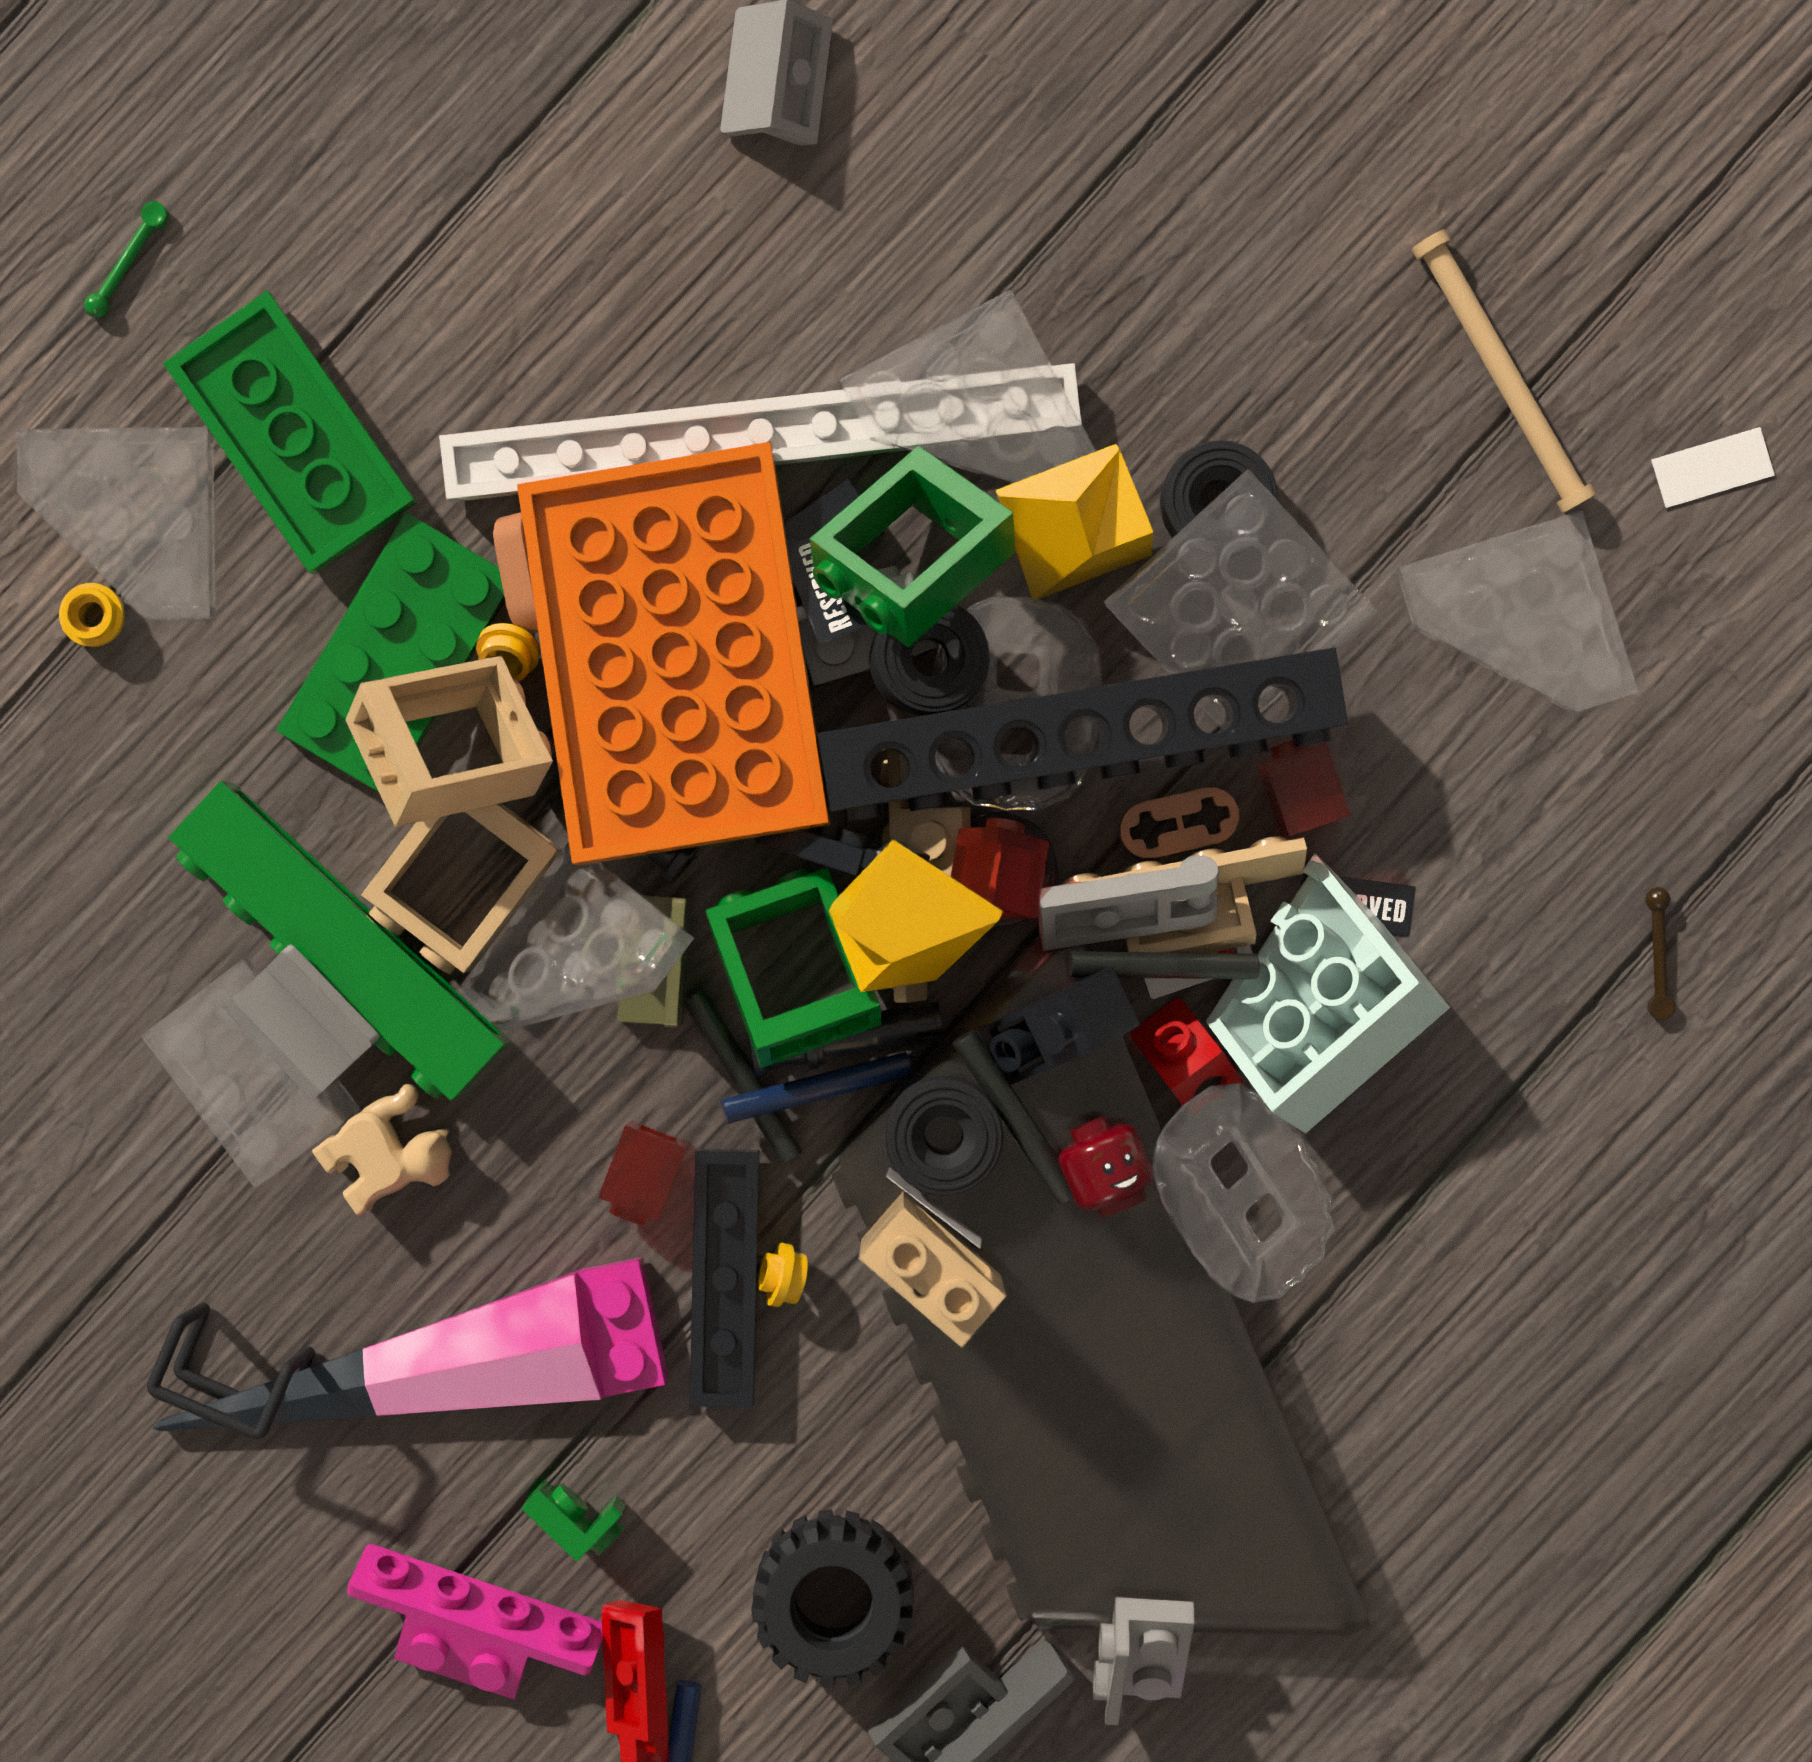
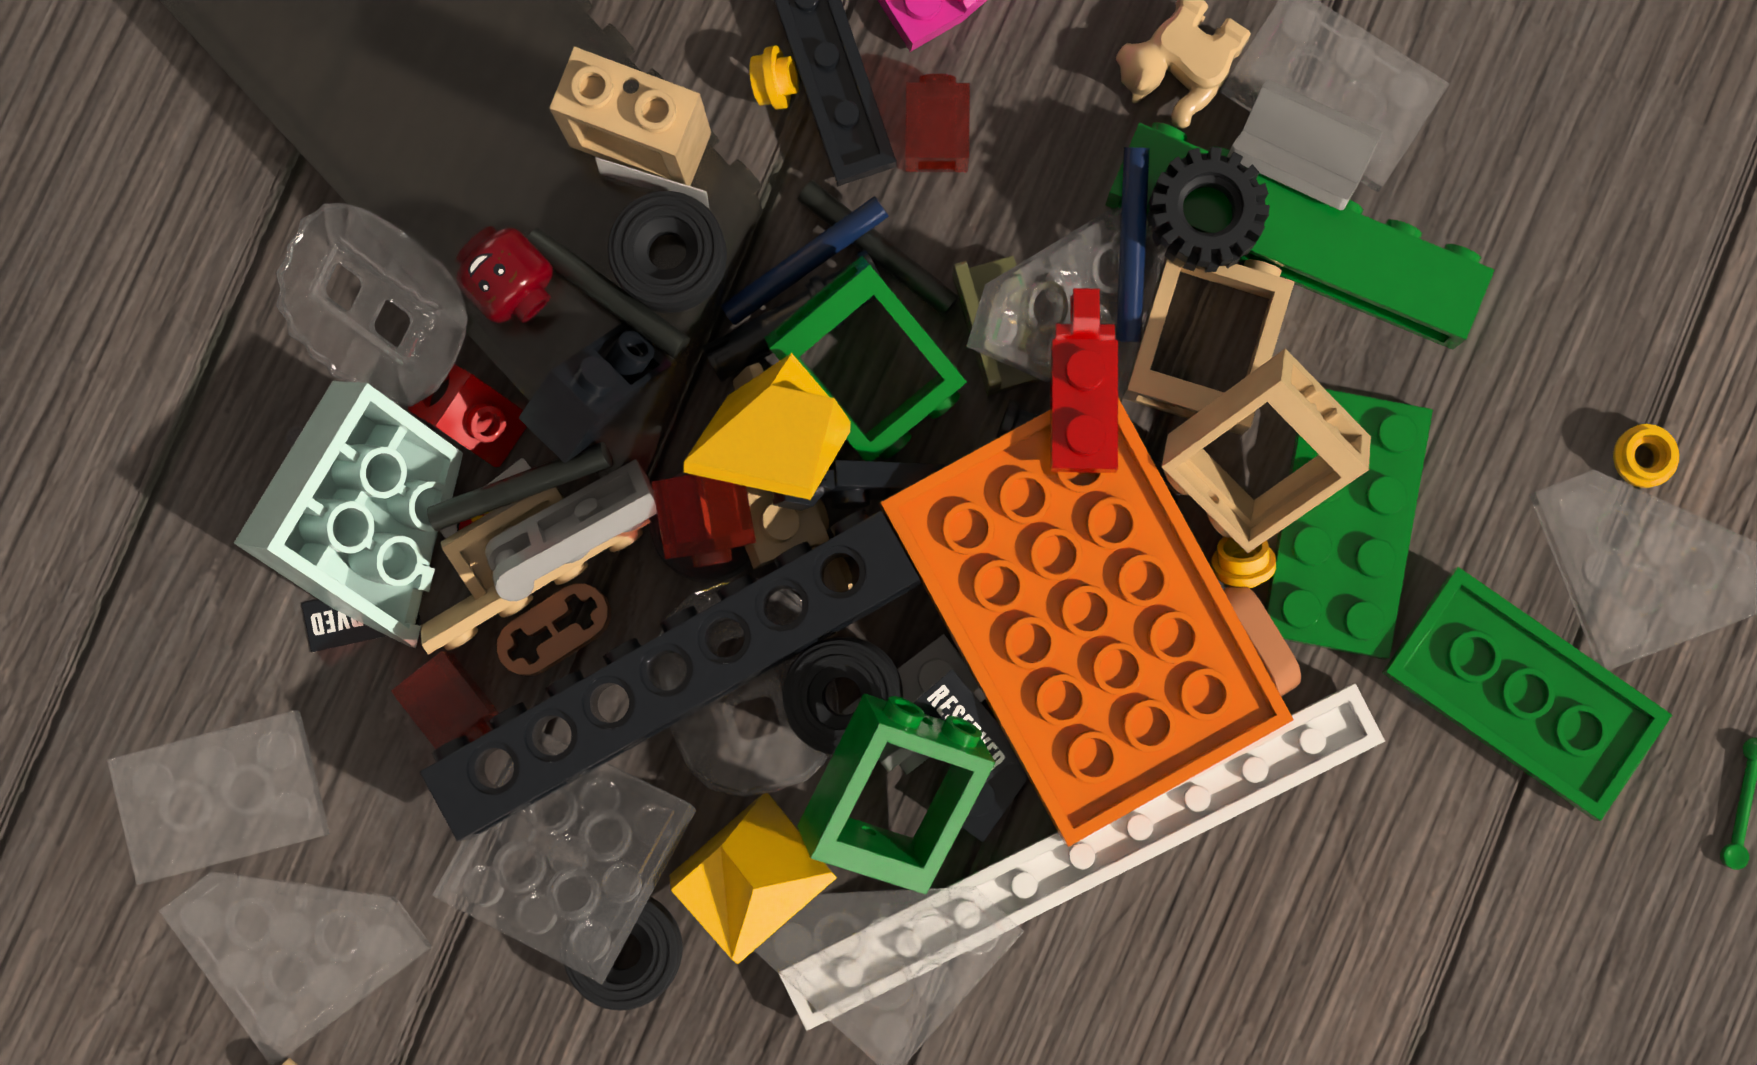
camera: 165 degrees right, 5 degrees down
dark brown hinge [1645,887,1676,1020] -> none
none -> clear plate [107,711,330,885]
none -> red hinge [1050,288,1118,473]
none -> dark blue bar [1116,147,1150,342]
none -> black tyre [1147,147,1270,273]

